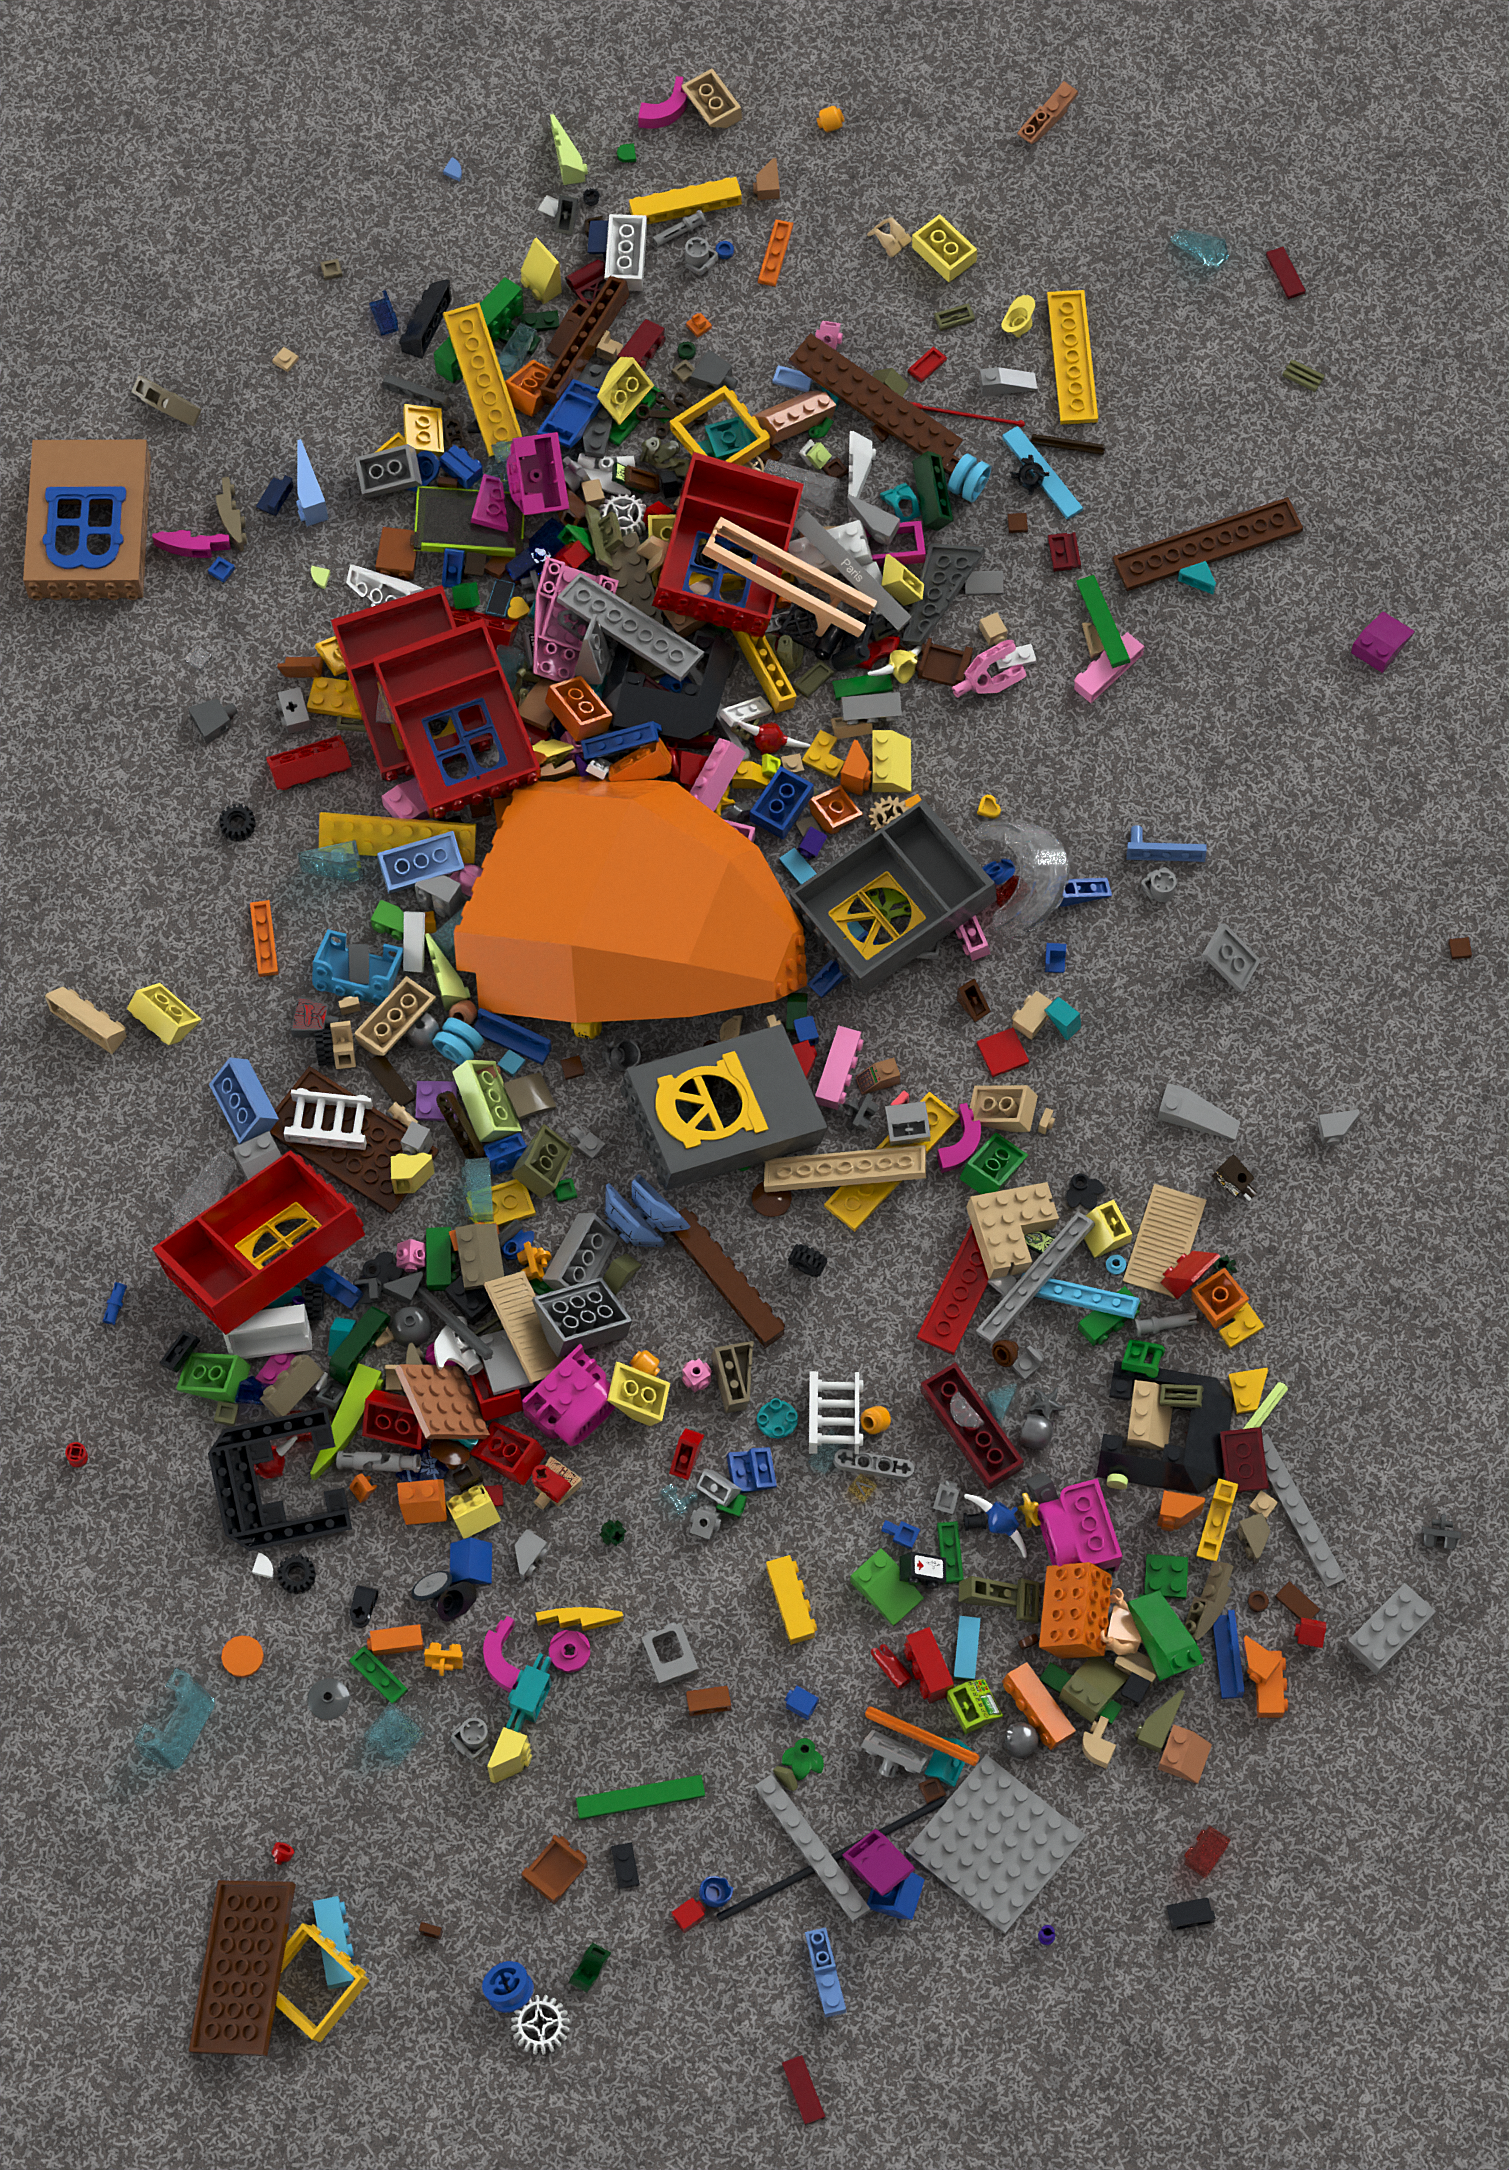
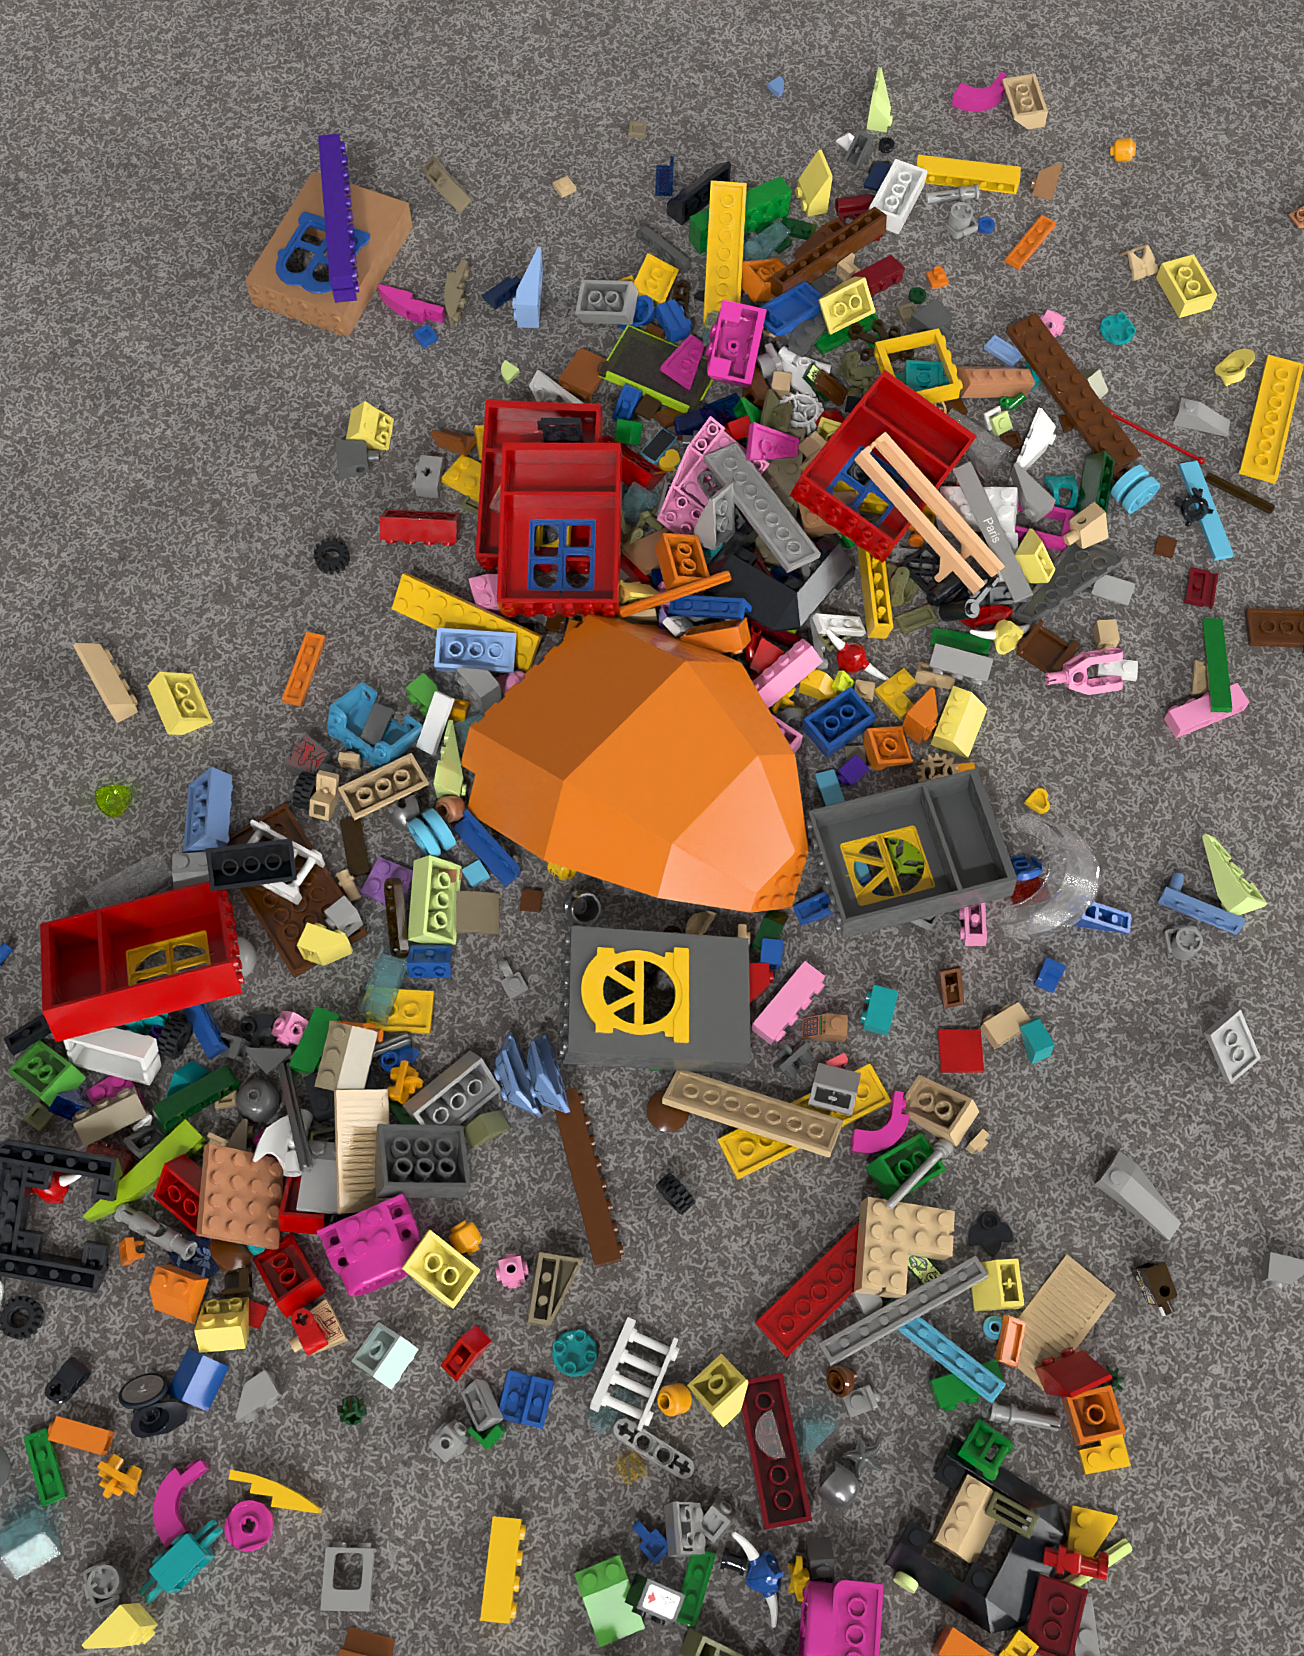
camera: 20 degrees right, 0 degrees up
clear light blue slope [297,840,363,882] -> none
olive slope [511,1124,574,1199] -> none
green tile [554,1178,578,1203] -> none
green tile [617,143,636,163] -> none
clear light blue piece [661,1483,698,1515] -> none
red tile [908,346,947,383] -> none
olive tile [934,303,975,331] -> none
none -> clear neon green helmet [95,784,132,817]
none -> black slope [205,838,297,891]
none -> dark purple piece [318,133,360,303]
none -> light yellow slope [346,401,394,450]
none -> light aqua slope [351,1322,419,1390]
none -> black piece [537,418,585,443]
none -> orange axle [619,571,731,617]
none -> light grey slope [664,1501,706,1557]
none -> light yellow slope [687,1354,749,1427]
none -> dark pink wing [746,422,799,461]
none -> teal brick [860,985,899,1036]
none -> light grey piece [886,1138,953,1209]
none -> orange tile [995,1315,1026,1368]
none -> red hips [1043,1544,1109,1581]
none -> tan torso [1063,502,1108,549]
none -> teal dish [1100,312,1136,345]
none -> yellowish green wedge [1202,834,1267,916]

